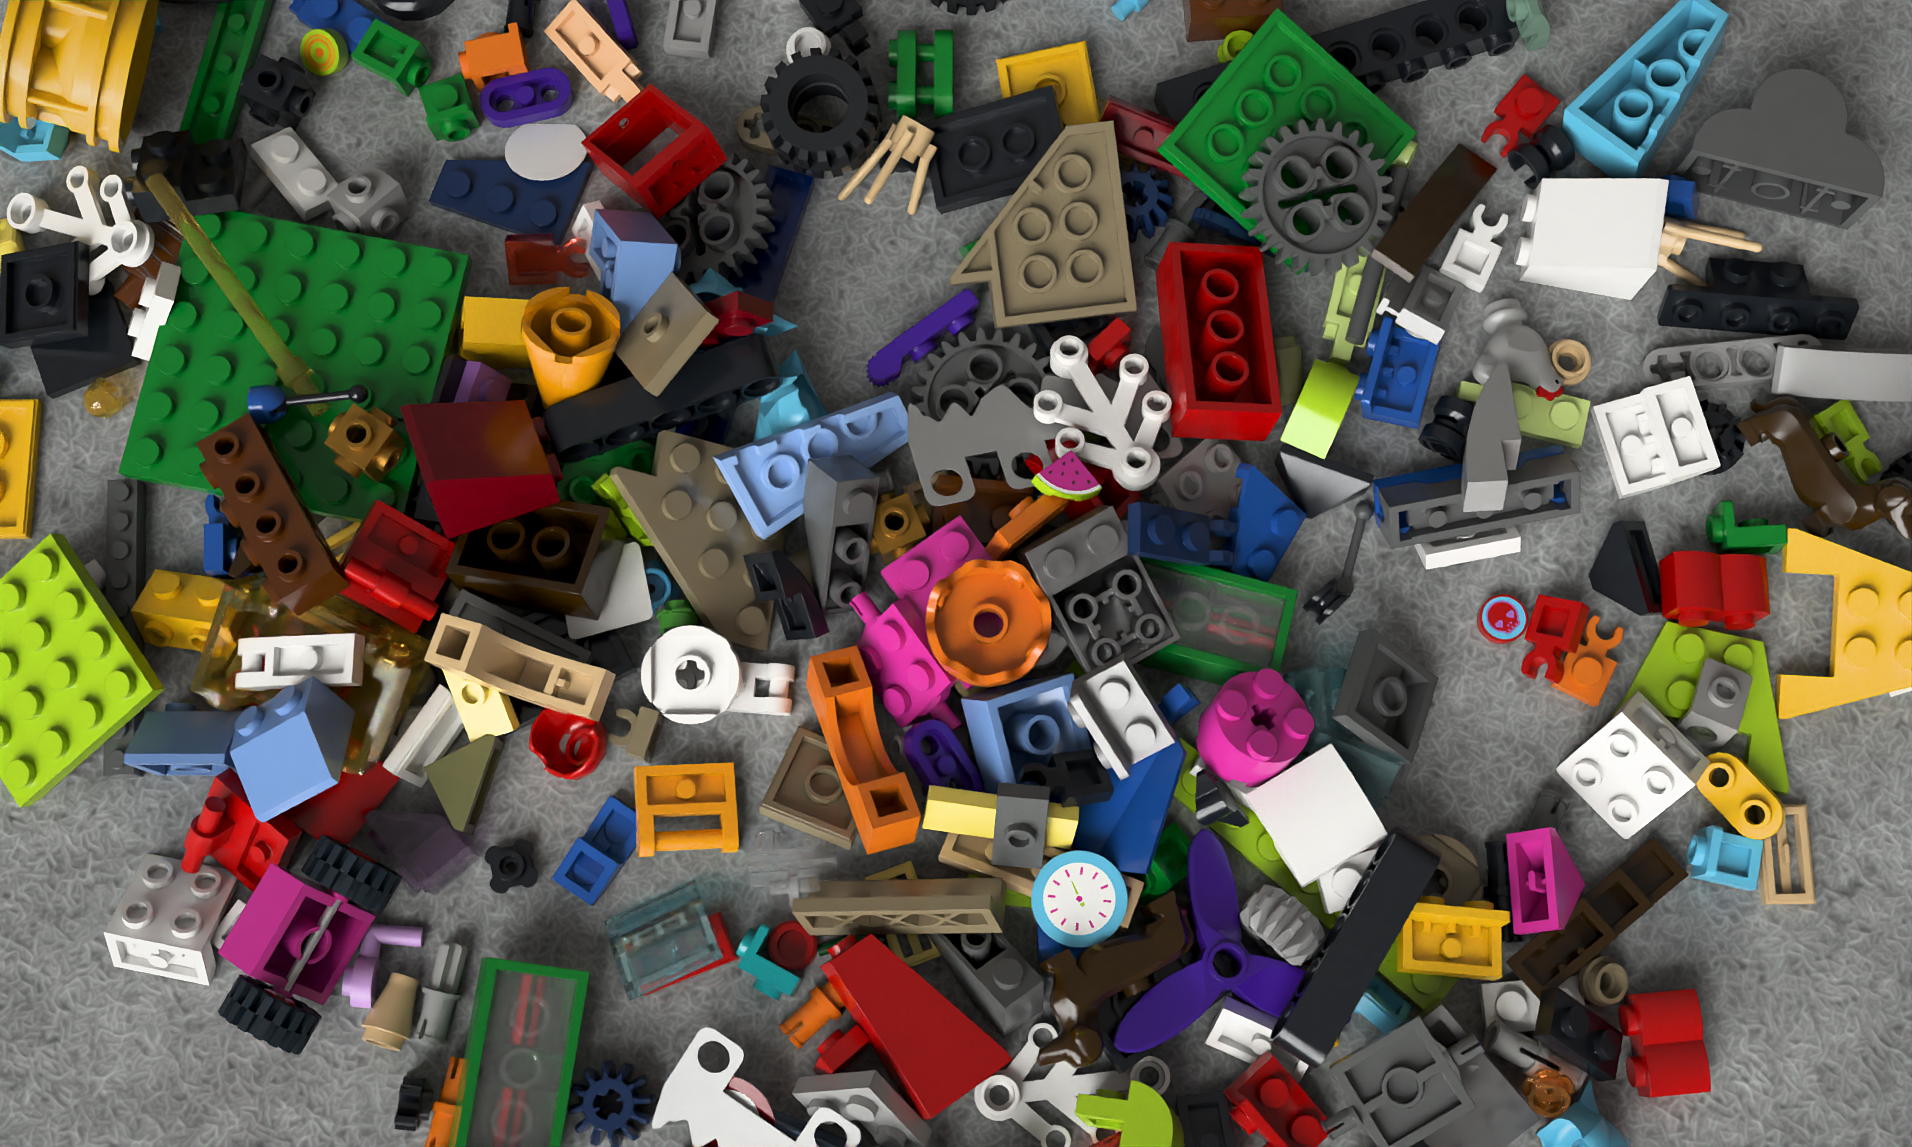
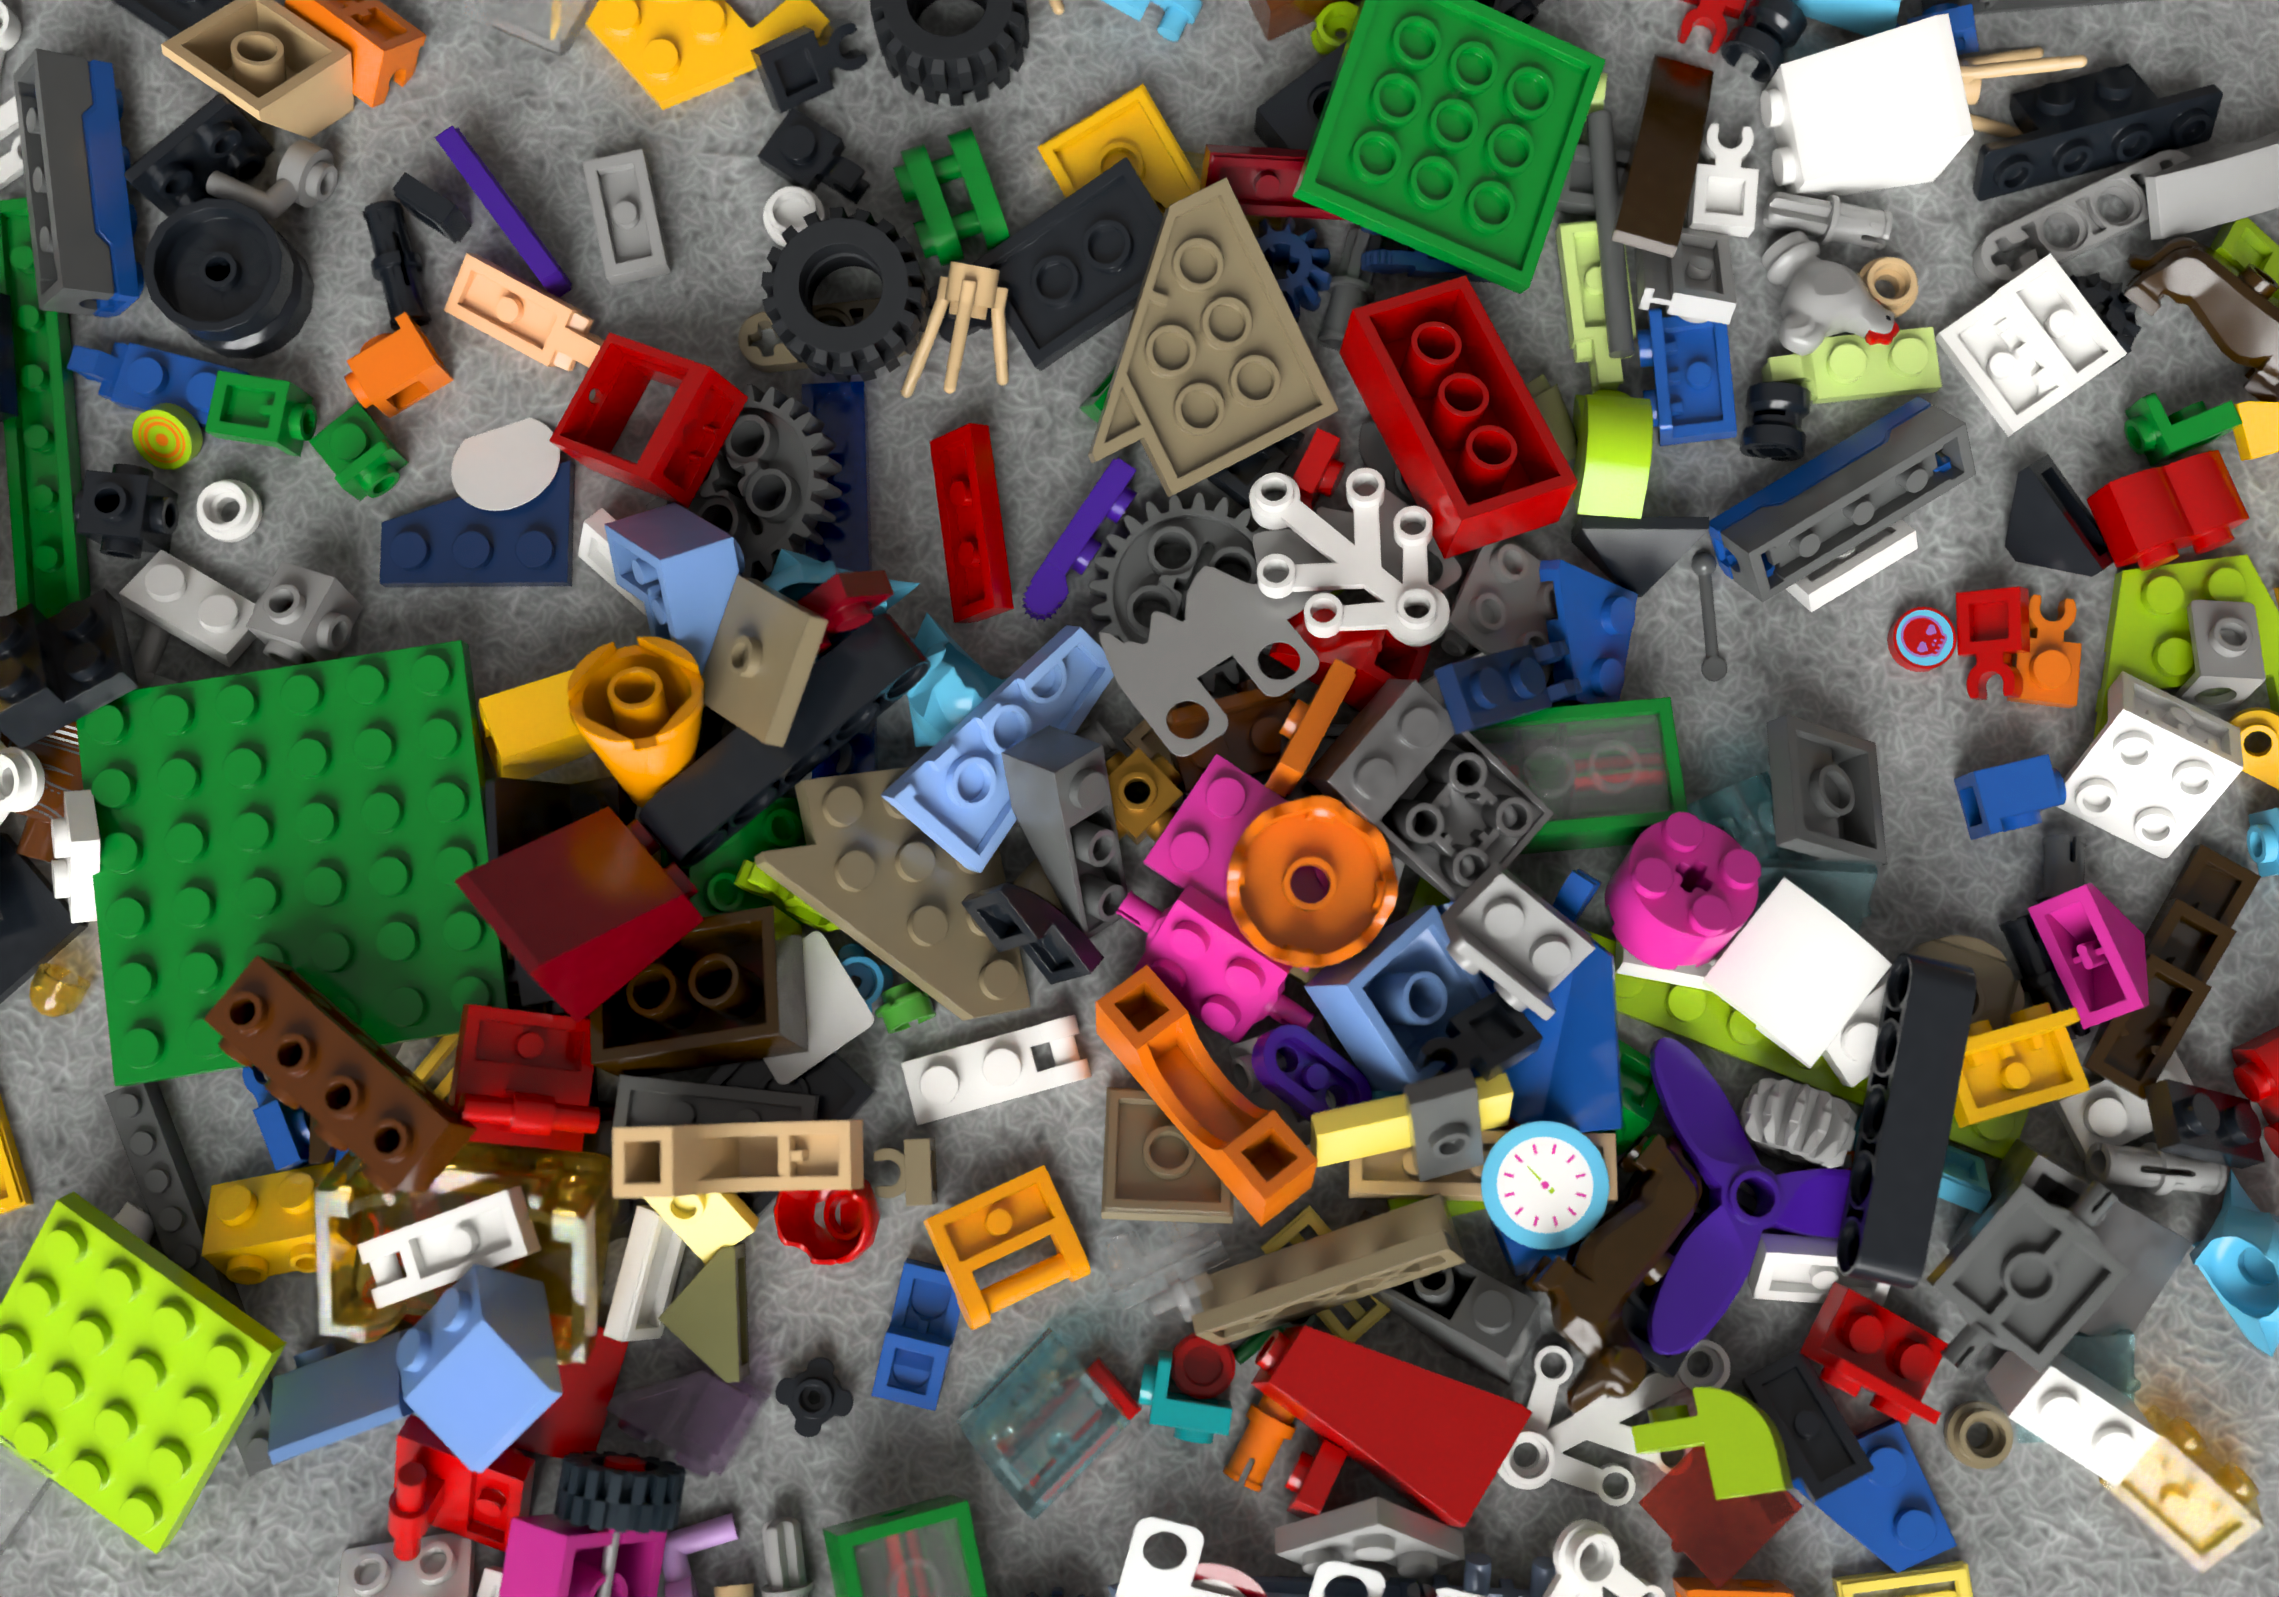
camera: 20 degrees left, 5 degrees up
clear yellow bar [145,173,330,417] -> none
hinge [247,384,369,425] -> none
pearl gold brick [324,403,408,483] -> none
medium lavender plate [453,361,512,403] -> none
dark purple plate [480,68,574,128] -> none
clear red plate [504,233,590,285] -> none
white plate [641,625,742,724] -> none
dark pink tile [1031,450,1102,501] -> none
black piece [1195,769,1249,827] -> none
dark grey gear [1239,118,1395,276] -> none
black bush [1303,578,1351,625] -> none
light grey slope [1461,363,1522,512] -> none
clear orange plate [1522,1068,1574,1117] -> none
dark tan plate [1578,955,1628,1007] -> none
none -> white plate [197,479,263,542]
none -> red plate [929,423,1014,623]
none -> light grey axle [1762,191,1893,251]
none -> blue brick [1954,754,2067,840]

